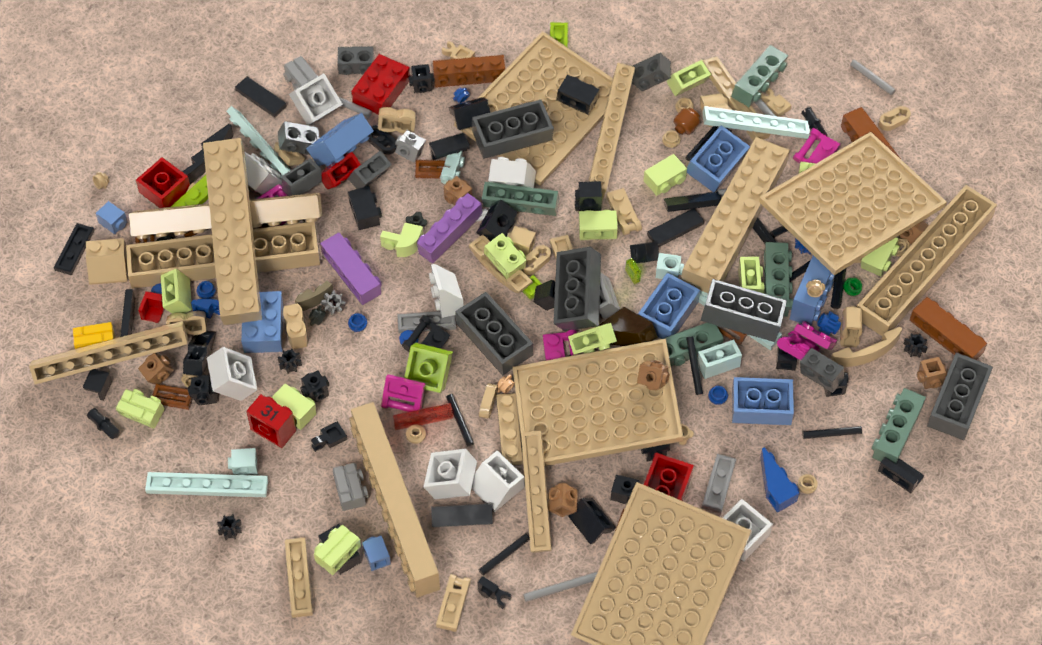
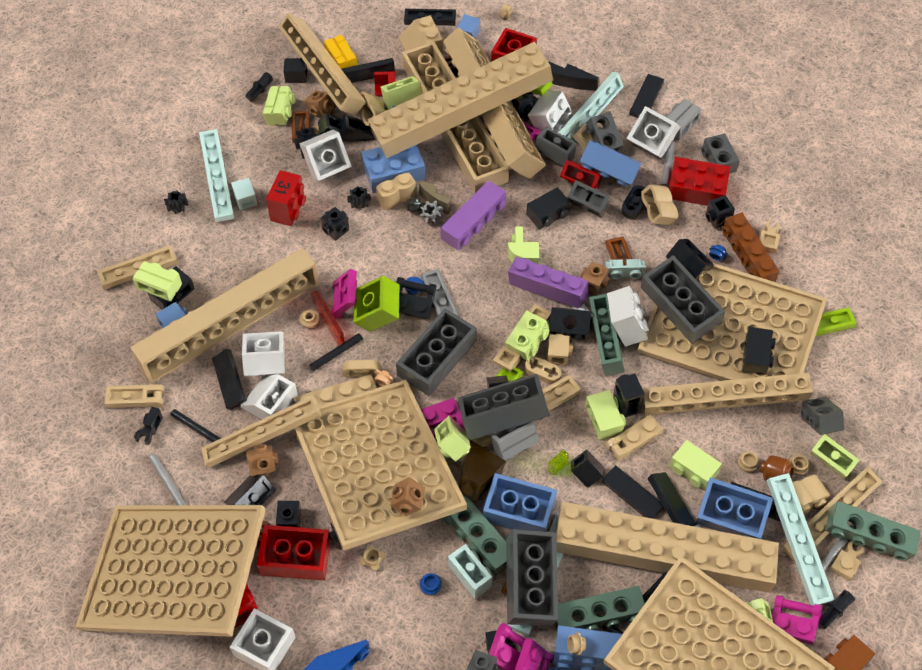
camera: 75 degrees right, 0 degrees up
yellowish green brick [271,384,316,430] -> none
black plate [311,421,347,452] -> none
light grey brick [332,463,368,511] -> none
blue plate [348,313,367,332] -> none
light grey brick [395,130,426,162] -> none
pearl dark grey plate [405,212,427,227] -> none
black panel [429,133,470,160] -> none
white slope [429,264,464,318] -> none
light aqua brick [655,253,684,279] -> none
black bar [686,336,703,395] -> none
light grey tile [702,454,736,513] -> none
medium blue brick [732,377,794,425] -> none
yellowish green brick [738,257,764,294] -> none

